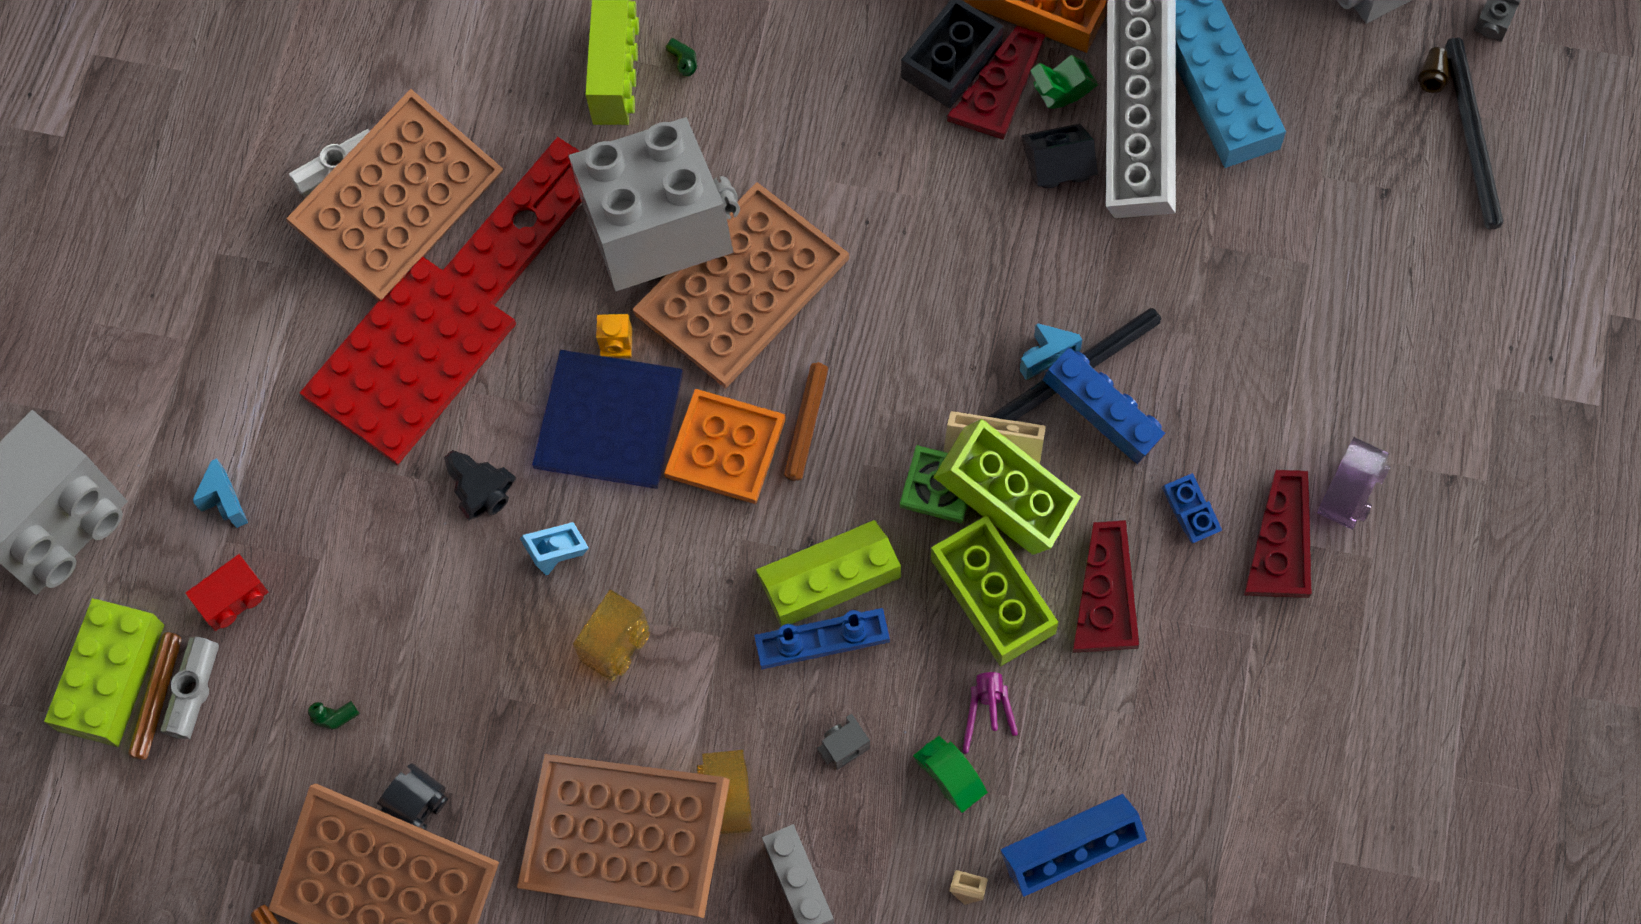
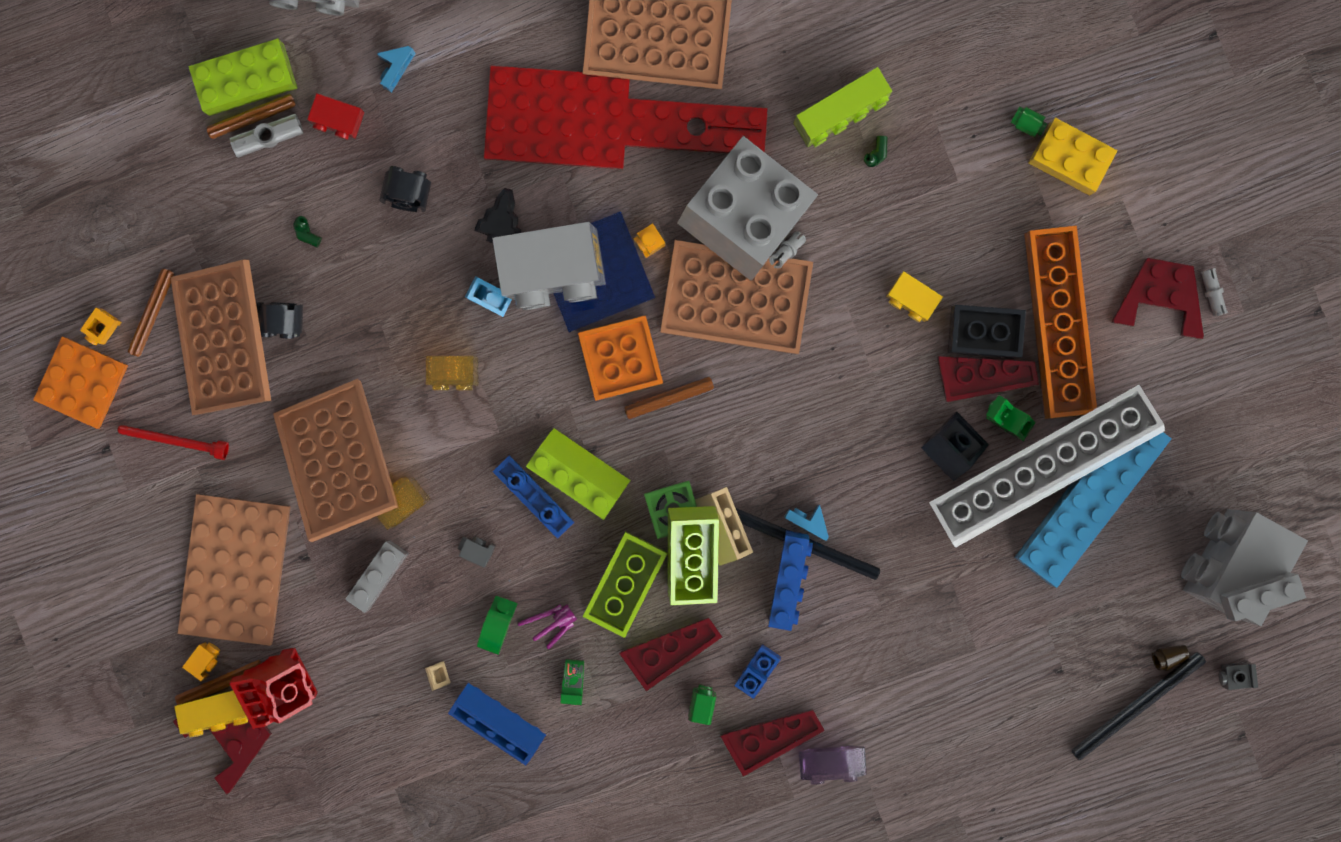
camera: 55 degrees right, 20 degrees up
none -> black brick [379,166,431,212]
none -> light grey brick [492,222,606,310]
none -> green leg [560,659,584,705]
none -> green brick [688,684,717,725]
none -> yellow piece [886,271,943,323]

